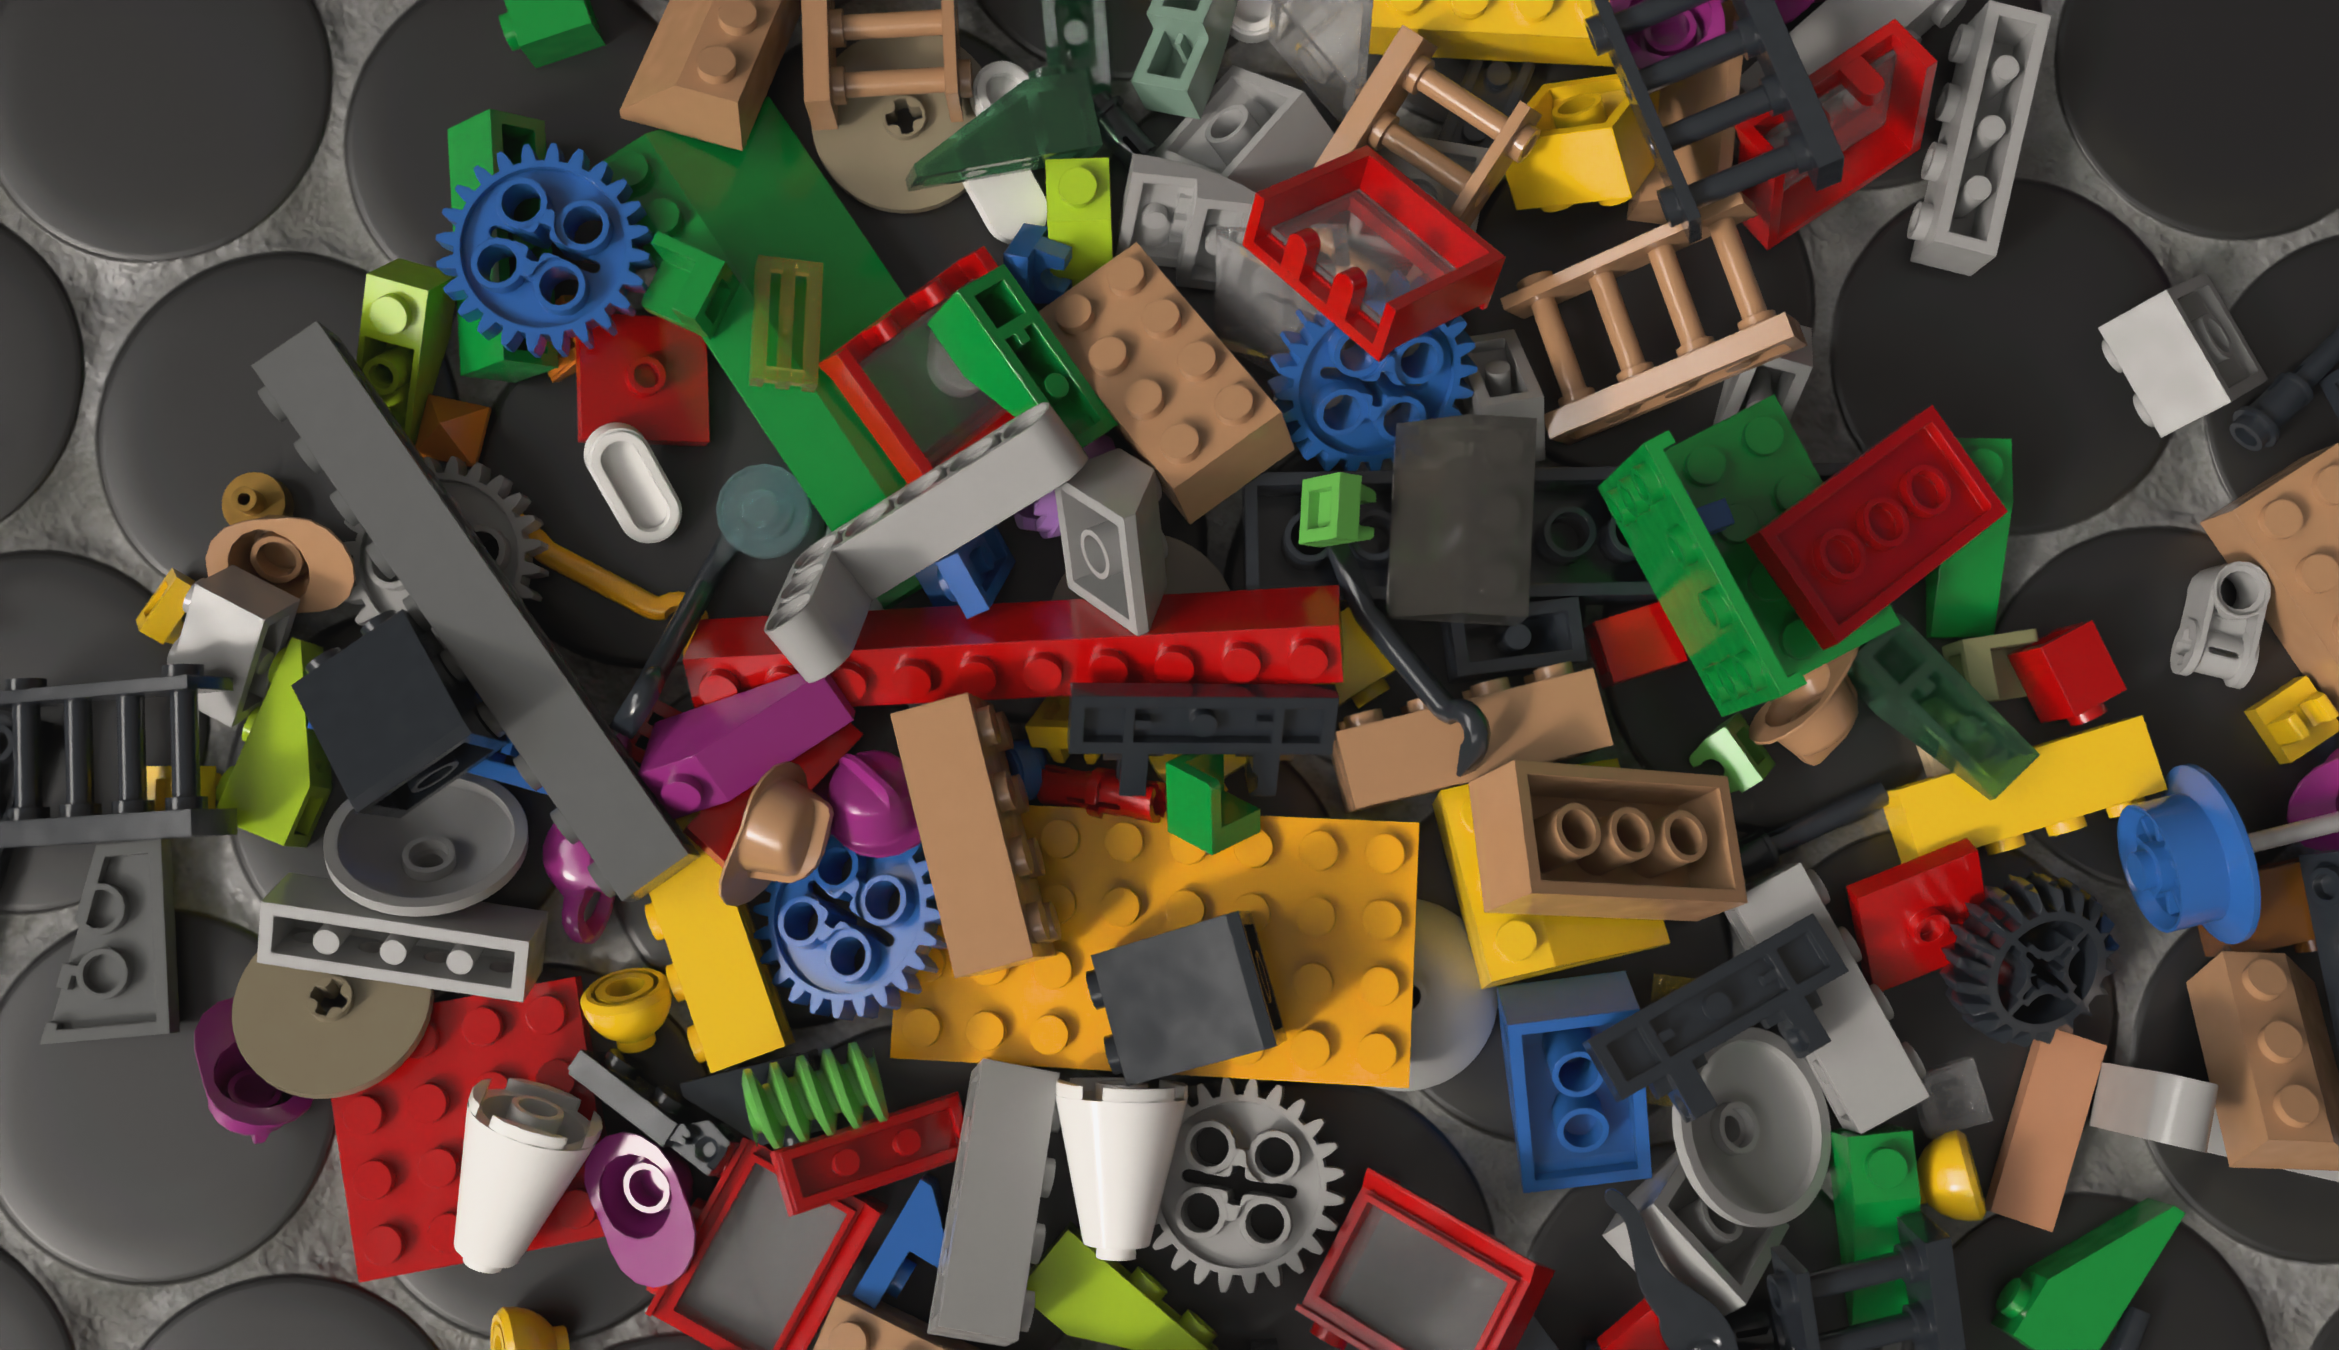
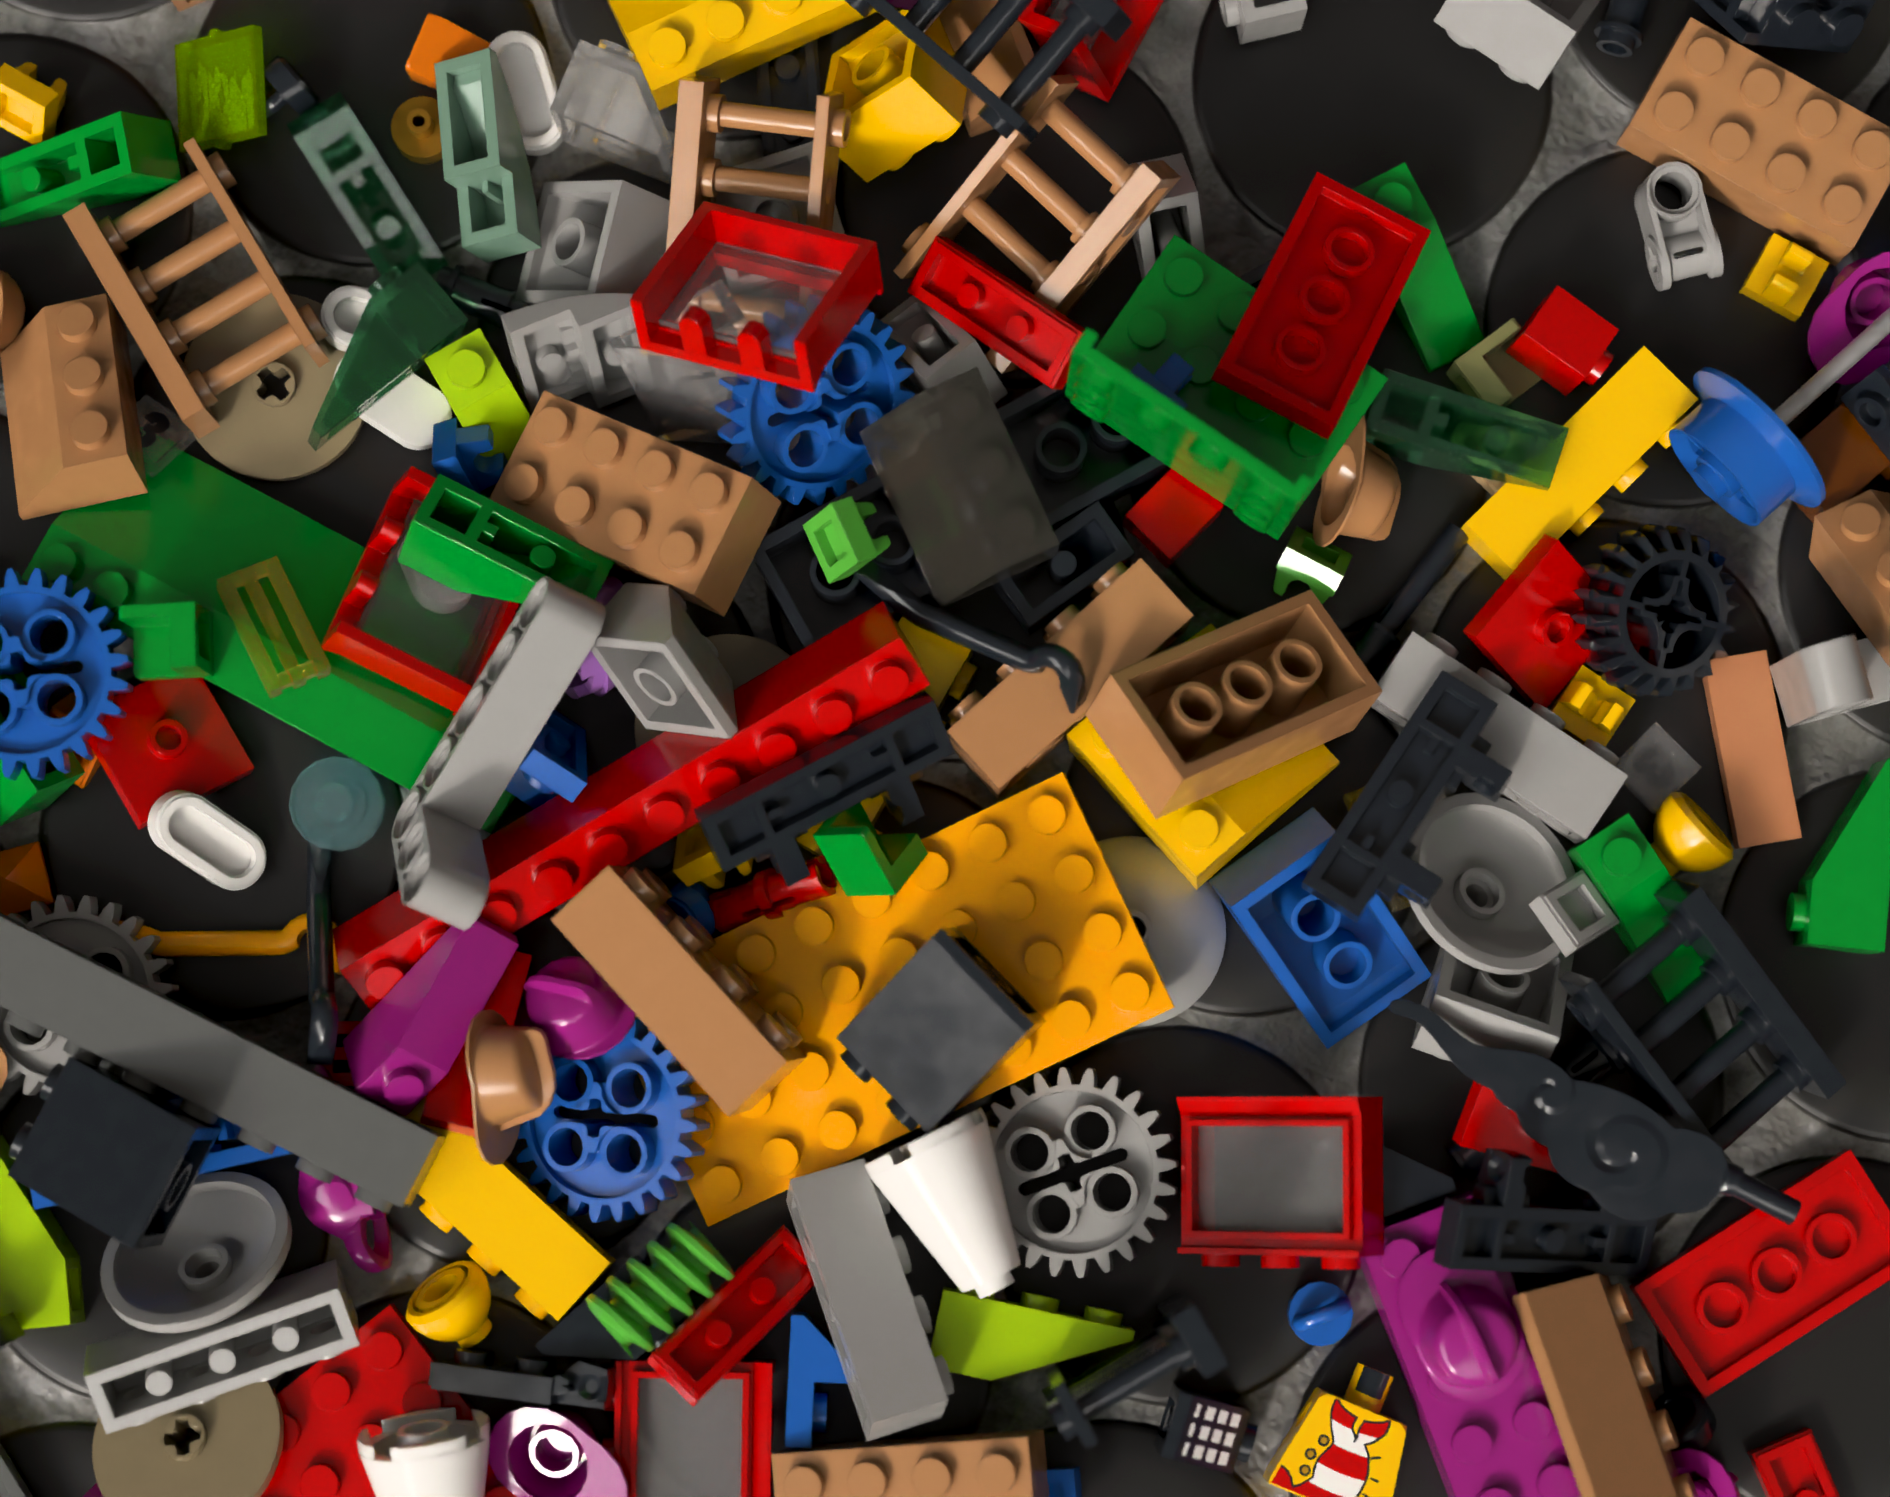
camera: 25 degrees left, 0 degrees up
none -> clear tile [136,394,196,478]
none -> red tile [907,236,1086,390]
none -> light grey tile [1528,869,1620,957]
none -> yellow tile [1551,665,1636,747]

